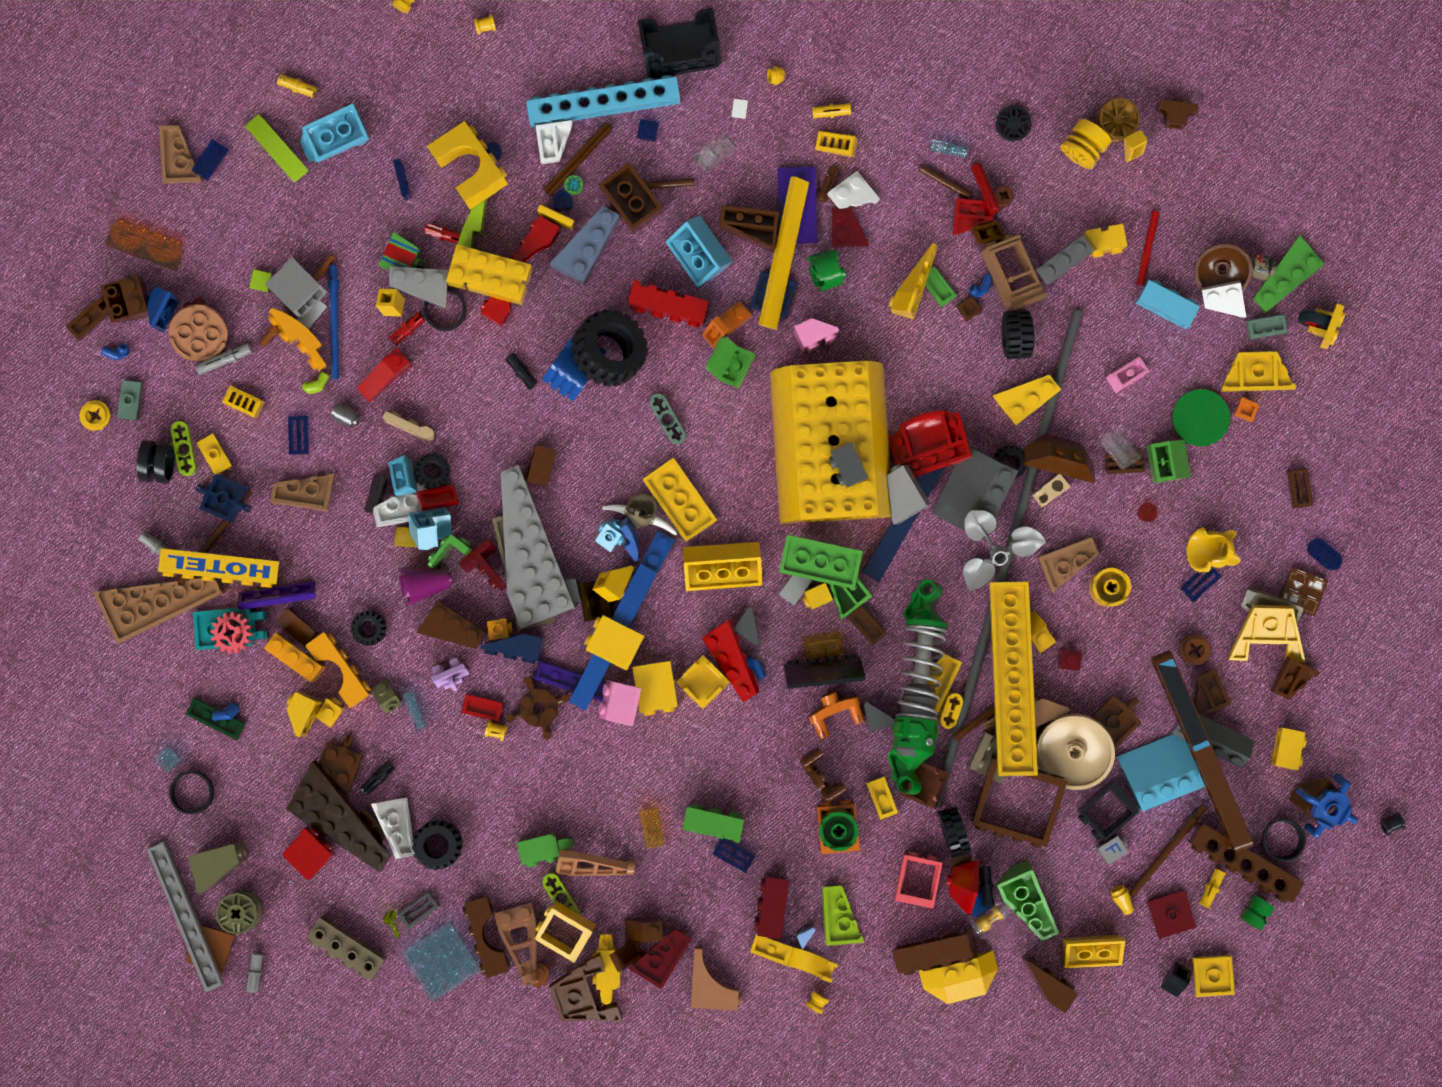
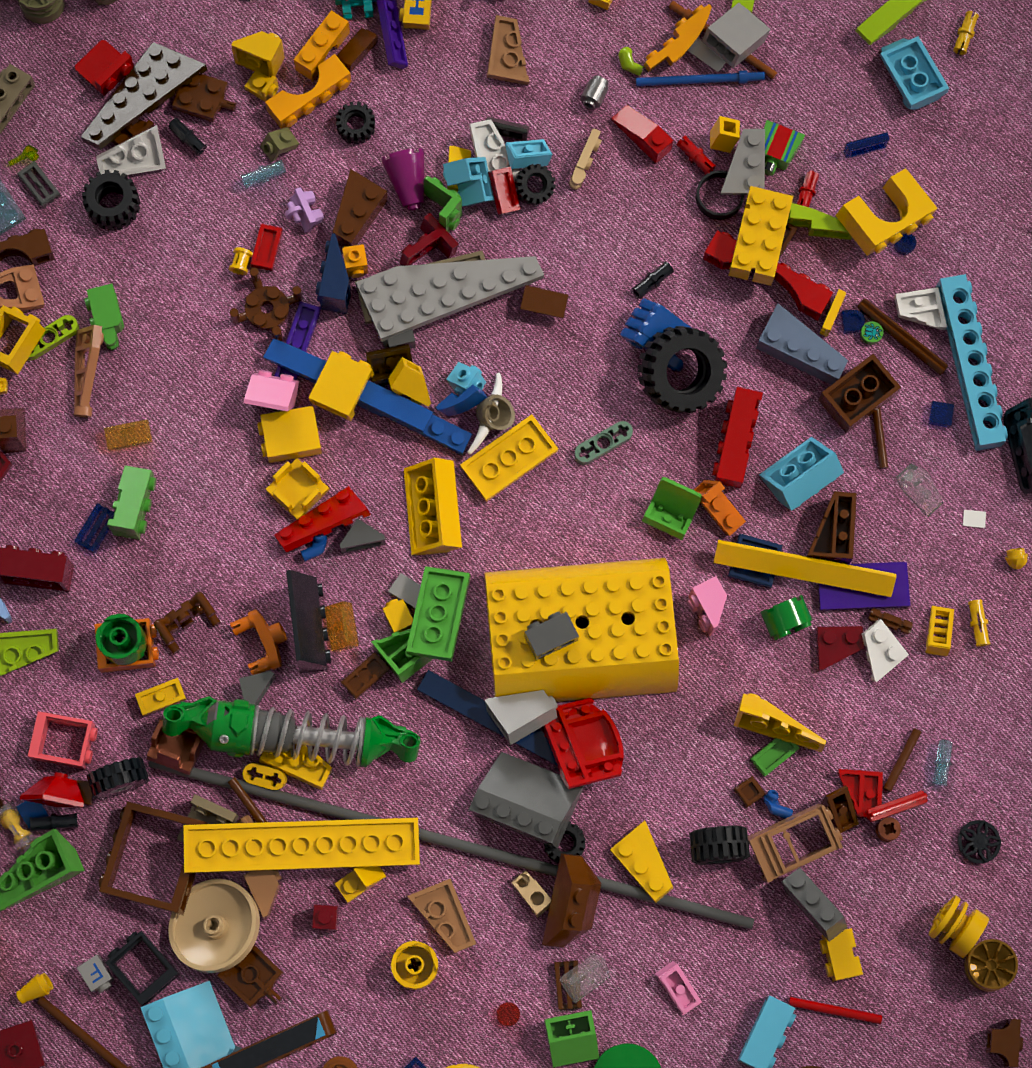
camera: 85 degrees right, 10 degrees down
clear blue tile [288,416,309,455] -> none
light grey plant [963,509,1046,591] -> none
yellow slope [1124,130,1147,163] -> none

